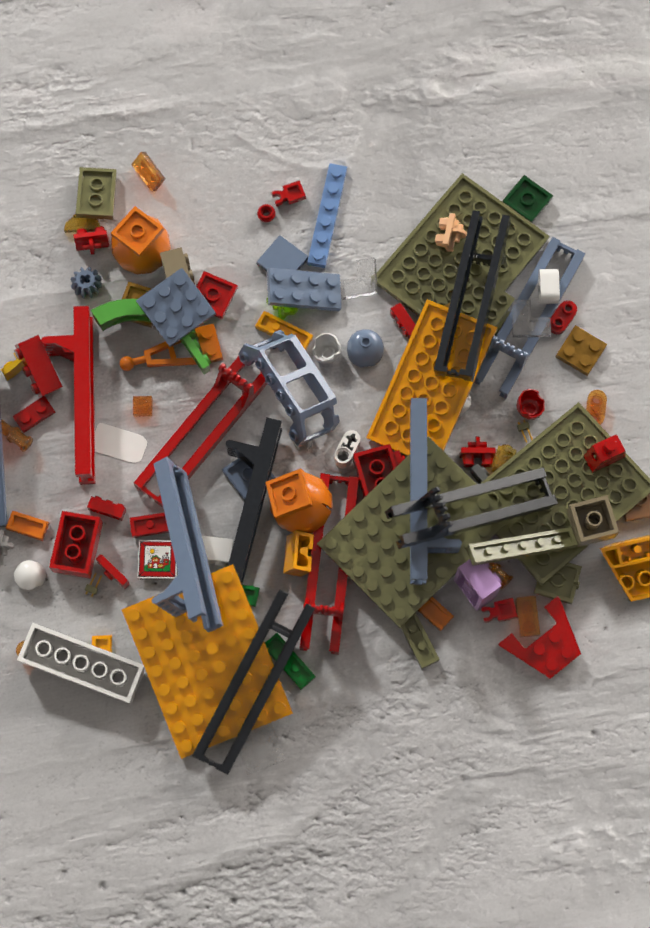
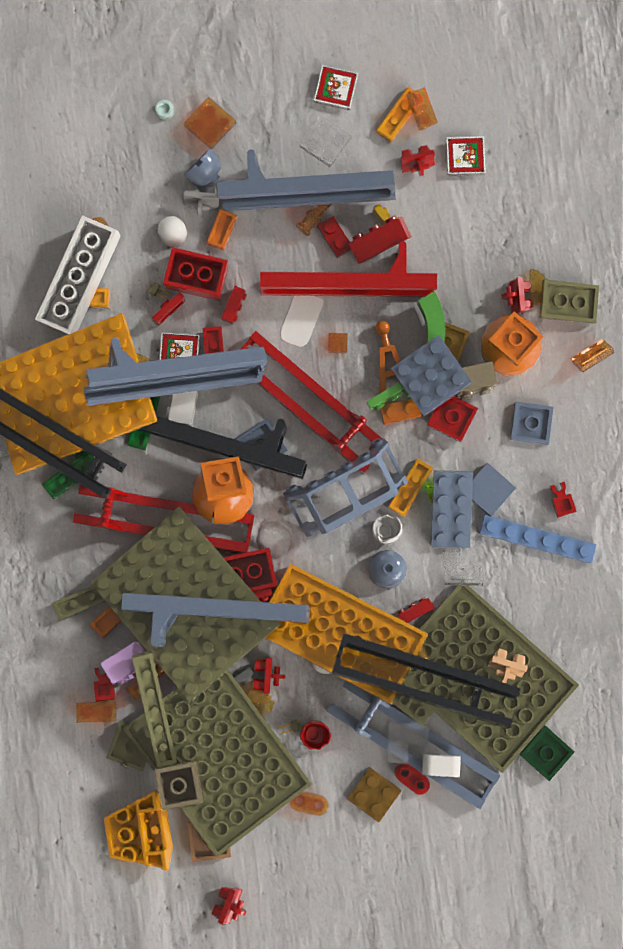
camera: 90 degrees right, 10 degrees up
sand blue gear [70,266,102,299] -> none
red plate [257,204,276,222] -> none
light orange brick [283,531,314,577] -> none
white beam [334,430,360,469] -> none
piece [385,467,558,549] -> none
red wing [498,596,581,679] -> none
red torso [584,434,626,473] -> none
none -> sand blue tile [510,402,554,445]

